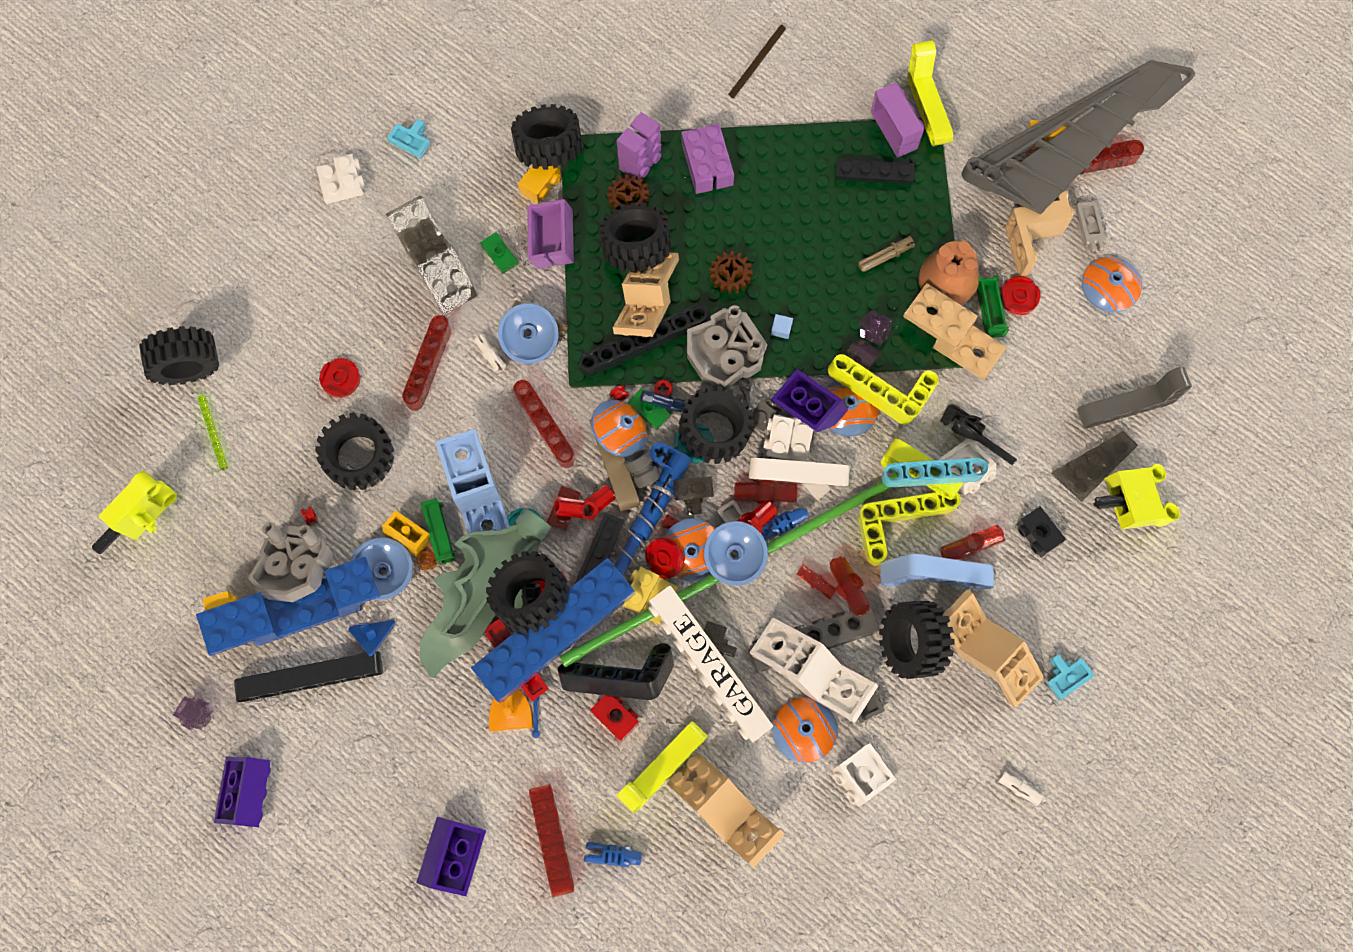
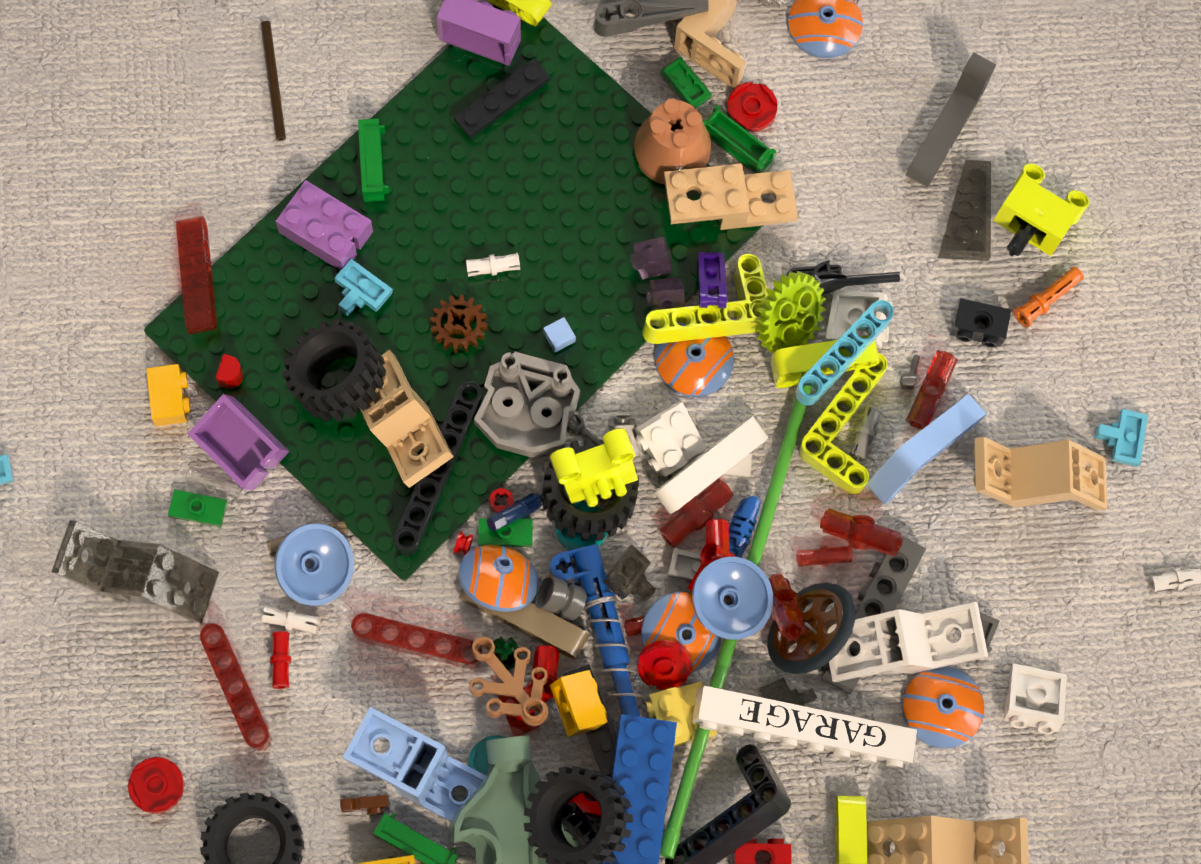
camera: 50 degrees left, 0 degrees up
black tyre [511,104,583,170] -> none
reddish brown gear [607,174,650,210] -> none
medium lavender piece [617,112,662,180] -> none
dark purple slope [771,369,848,433] -> none
dark tan axle [858,236,915,272] -> none
black tyre [879,600,955,679] -> none
none -> clear red beam [176,216,217,335]
none -> red brick [216,354,243,389]
none -> red pin [270,631,292,689]
none -> medium azure hinge [335,259,393,316]
none -> reddish brown plate [340,795,390,816]
none -> green container [358,118,389,202]
none -> white pin [466,253,520,277]
none -> medium nougat plant [469,636,548,726]
none -> dark green gear [493,636,520,671]
none -> neon yellow piece [550,428,638,507]
none -> yellow brick [550,670,608,737]
none -> green plate [660,57,712,109]
none -> dark purple plate [697,252,727,308]
none -> lime gear [755,271,826,353]
none -> wedge [767,583,856,674]
none -> clear red piece [769,574,805,641]
none -> light grey pin [849,405,883,461]
none -> dark grey hand [900,355,920,390]
none -> orange pin [1013,266,1084,328]

